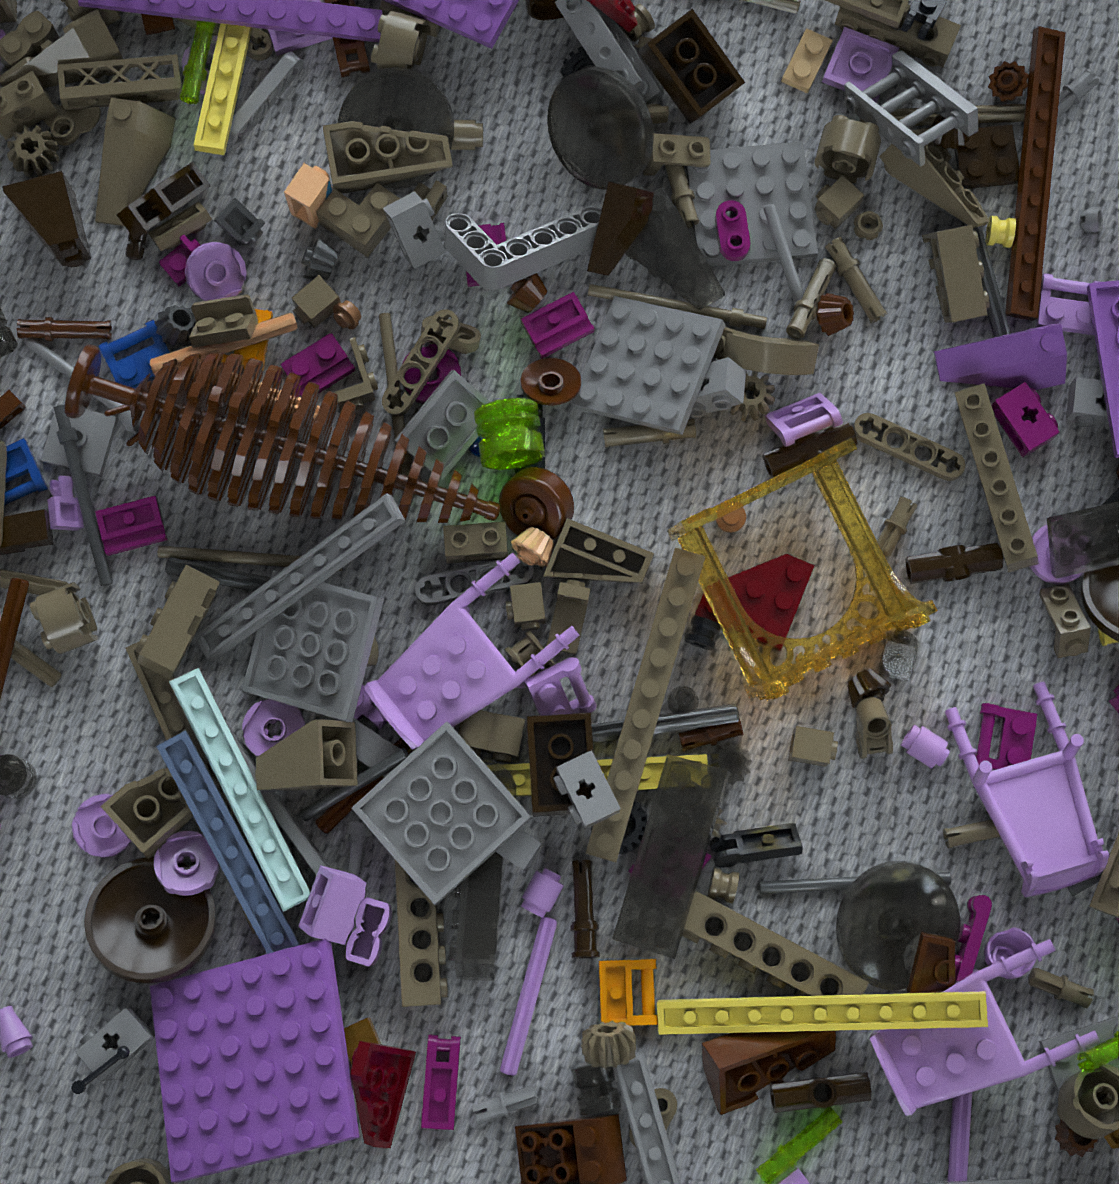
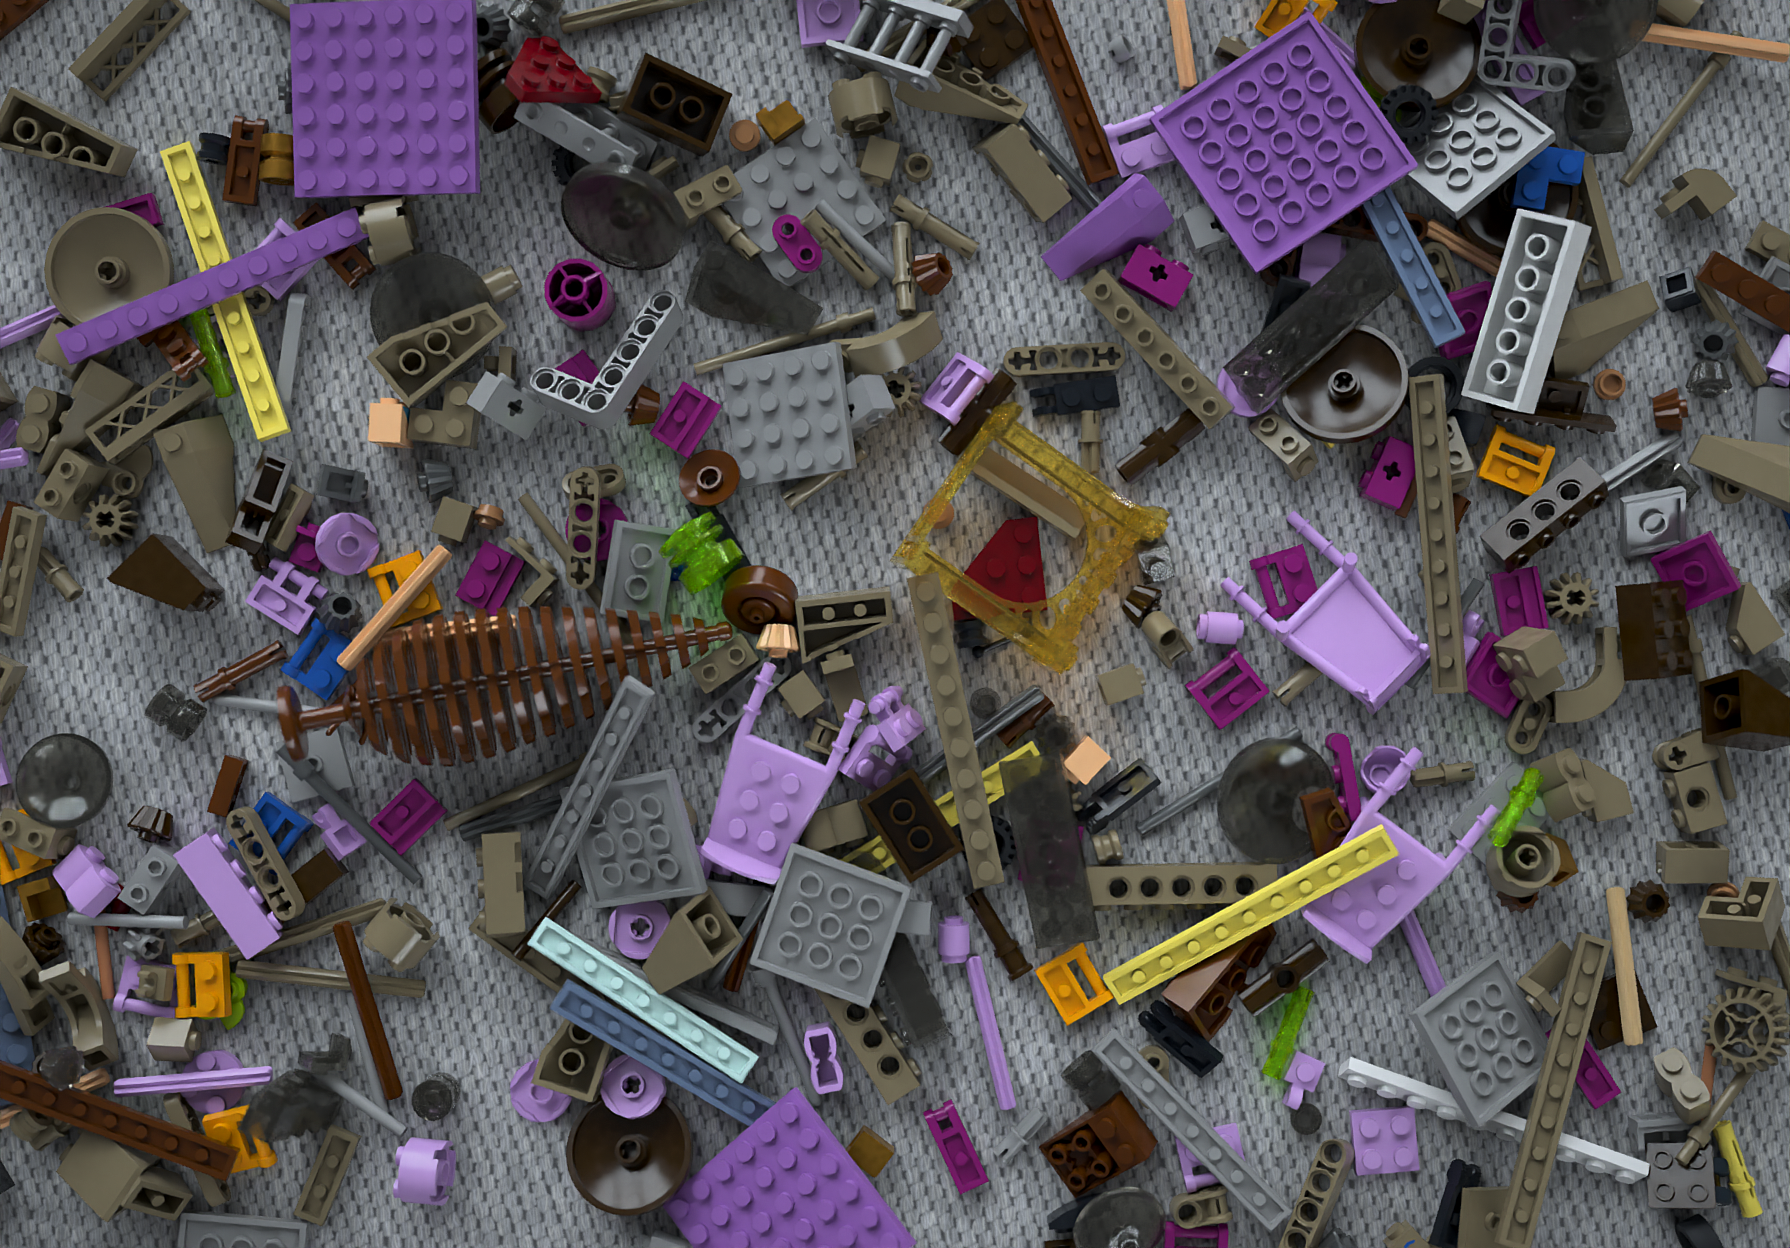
camera: 30 degrees left, 10 degrees up
dark tan bracket [189,294,258,348] -> none
lavender brick [298,865,367,945] -> none
dark red plate [350,1040,416,1148] -> none
light grey brick [553,750,621,829] -> none
dark tan gear [581,1020,637,1069] -> none
dark brown slope [587,181,654,276] -> none
tan plate [781,28,833,94] -> none
light yellow wheel [985,216,1016,248] -> none
none -> reddish brown plate [152,320,210,382]
none -> lavender plate [245,557,329,635]
none -> dark brown bar [511,880,582,961]
none -> magenta cylinder [544,258,616,332]
none -> medium nougat plate [729,120,761,152]
none -> pearl gold panel [755,100,805,146]
none -> dark tan pin [800,209,879,290]
none -> lavender plate [868,686,926,752]
none -> dark tan fence [969,446,1091,541]
none -> black hinge [972,625,1033,658]
none -> black hinge [1029,375,1120,417]
none -> light nougat brick [1060,735,1111,786]
none -> black hinge [1138,1000,1224,1078]
none -> magenta plate [1184,647,1270,730]

